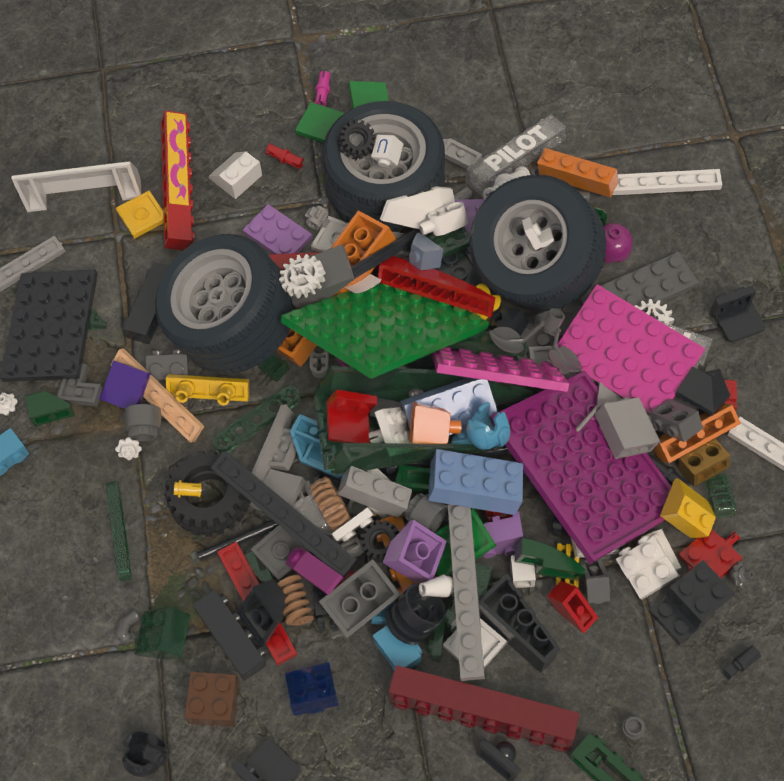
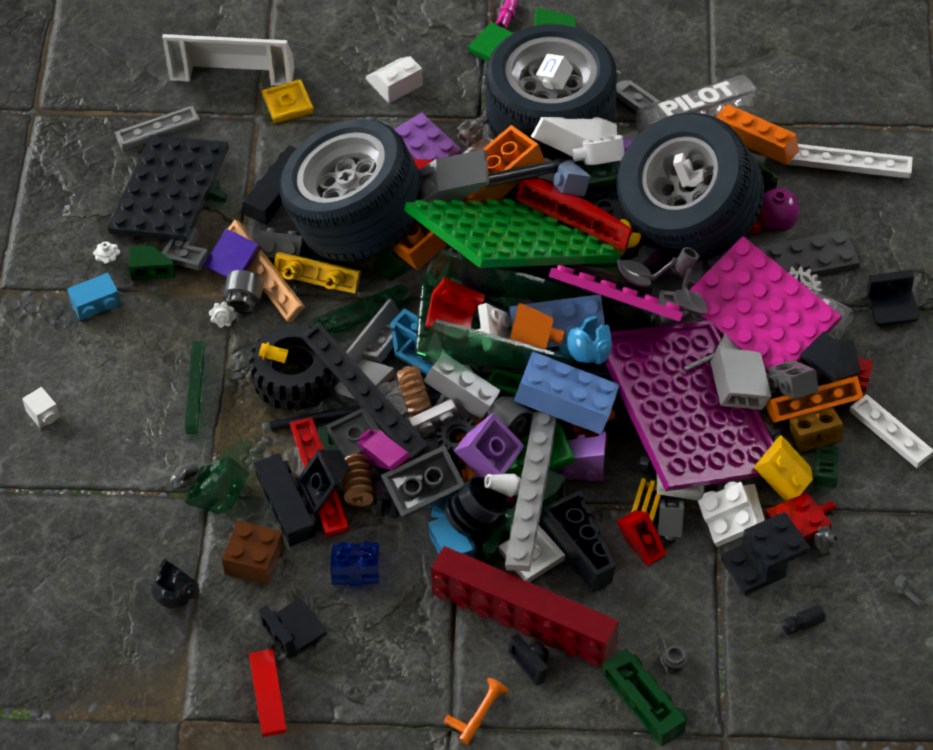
camera: 10 degrees right, 10 degrees down
brick [161,110,194,250] -> none
red pin [265,143,304,170] -> none
white gear [279,254,326,299] -> none
black tyre [338,119,376,159] -> none
white sticker [344,274,381,293] -> none
white brick [510,555,536,588] -> none
dark green slope [515,538,586,581] -> none

